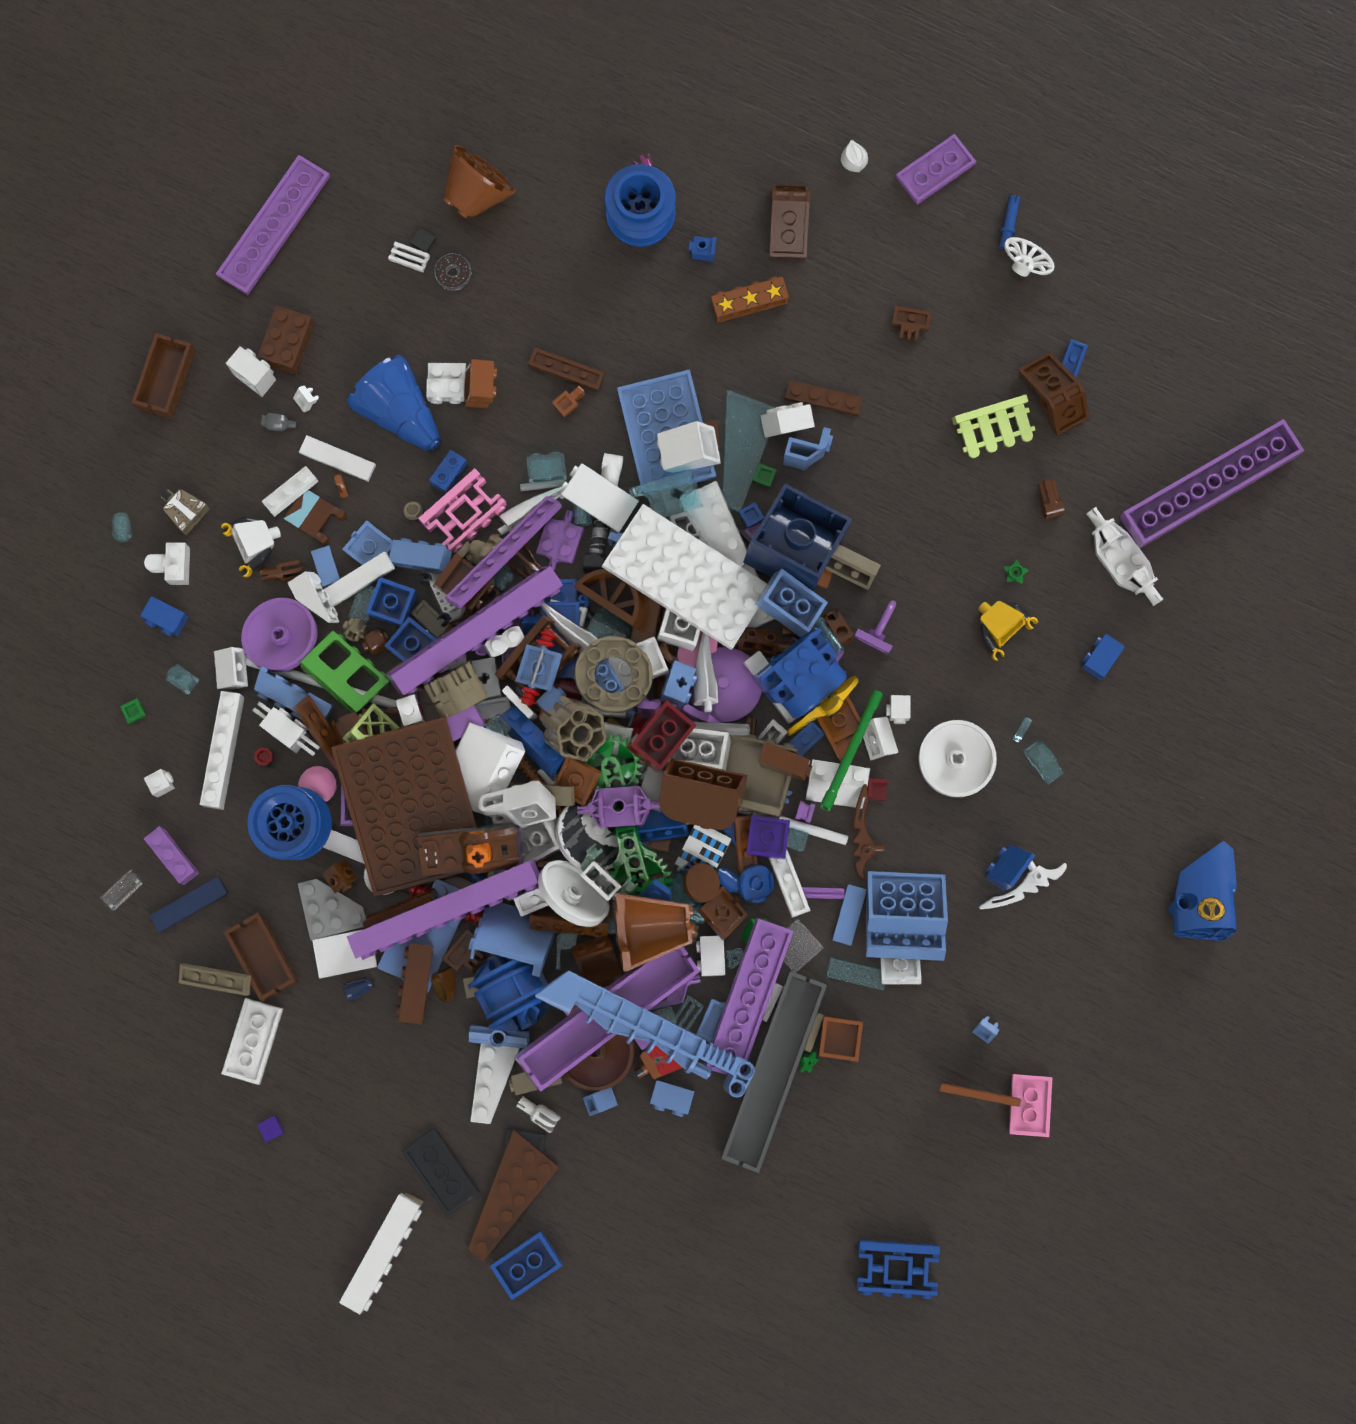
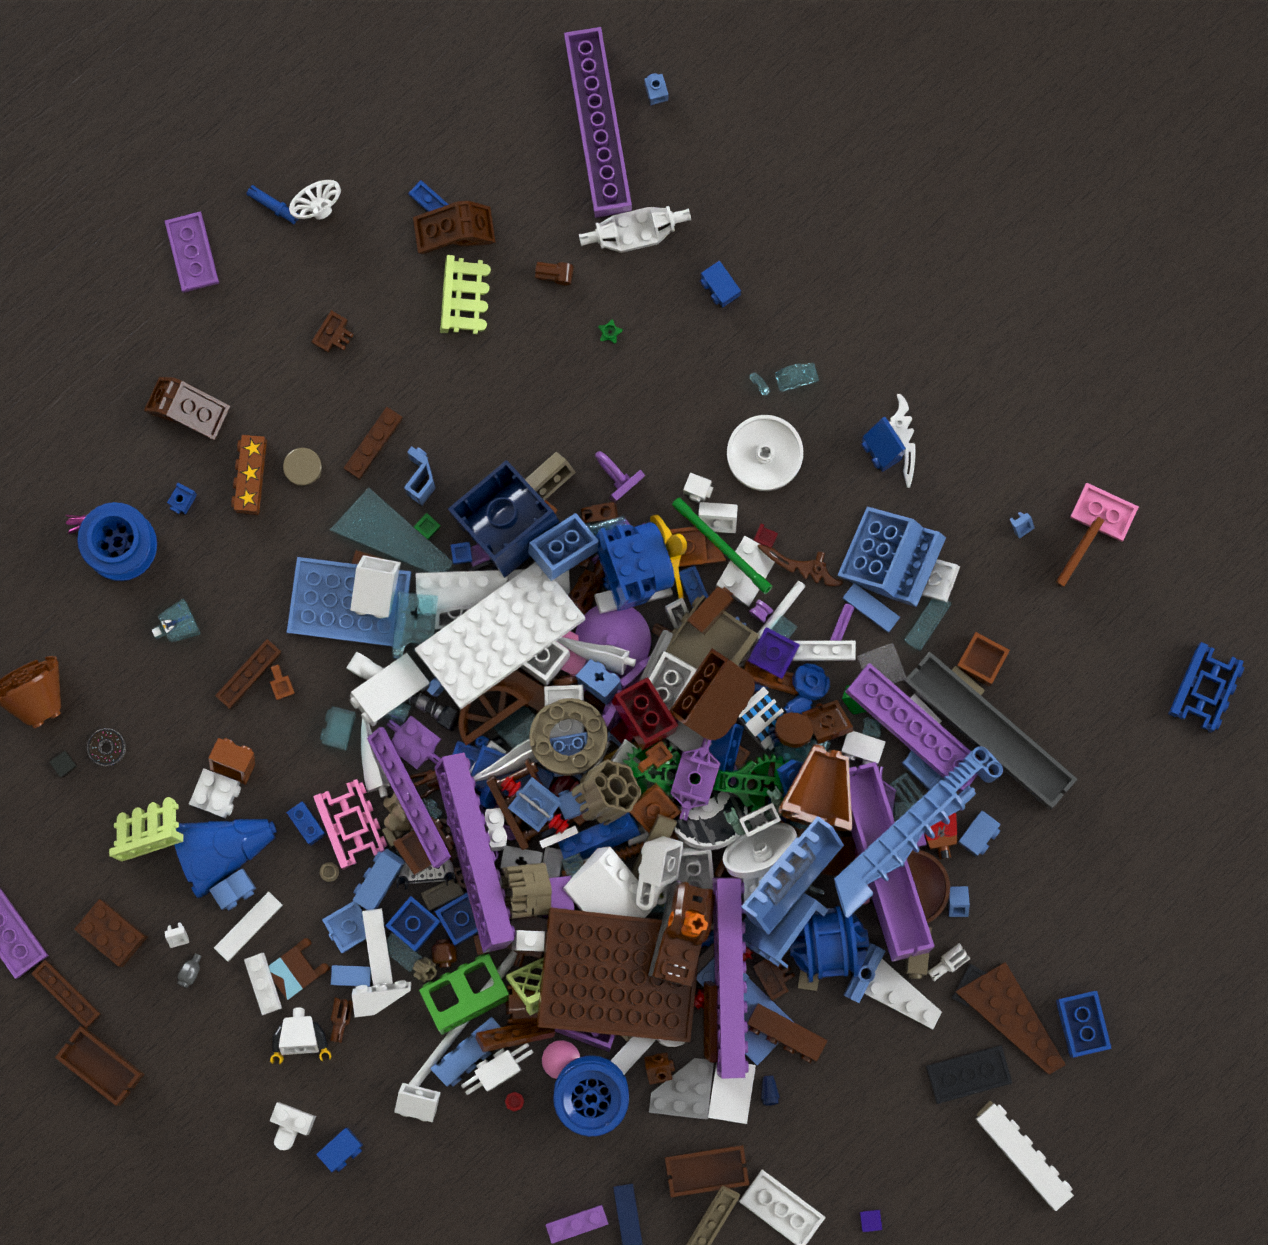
camera: 65 degrees left, 0 degrees up
clear light blue brick [111,513,132,542] -> none
green tile [120,698,147,724] -> none
white brick [144,769,175,797] -> none
dark tan torso [161,489,210,535] -> none
clear light blue brick [166,664,199,695] -> none
white brick [200,691,245,810] -> none
white brick [226,346,276,397] -> none
medium lavender dish [241,598,317,672] -> none
dark orange tile [334,474,348,498] -> none
white tile [388,242,430,273] -> none
reddish brown rock [431,967,456,1003] -> none
light grey piece [520,479,565,491] -> none
white brick [760,402,815,438] -> none
green plate [799,1050,819,1073] -> none
white hat [841,140,868,172] -> none
yellow torso [978,601,1038,661] -> none
blue panel [1168,841,1237,941] -> none
none -> reddish brown plate [31,960,101,1028]
none -> yellowish green fence [109,797,184,861]
none -> clear light blue torso [152,599,201,642]
none -> medium blue brick [209,869,256,911]
none -> dark tan tile [283,448,322,486]
none -> dark orange plate [637,741,673,773]
none -> medium blue brick [644,73,668,105]
none -> medium blue window [741,816,844,935]

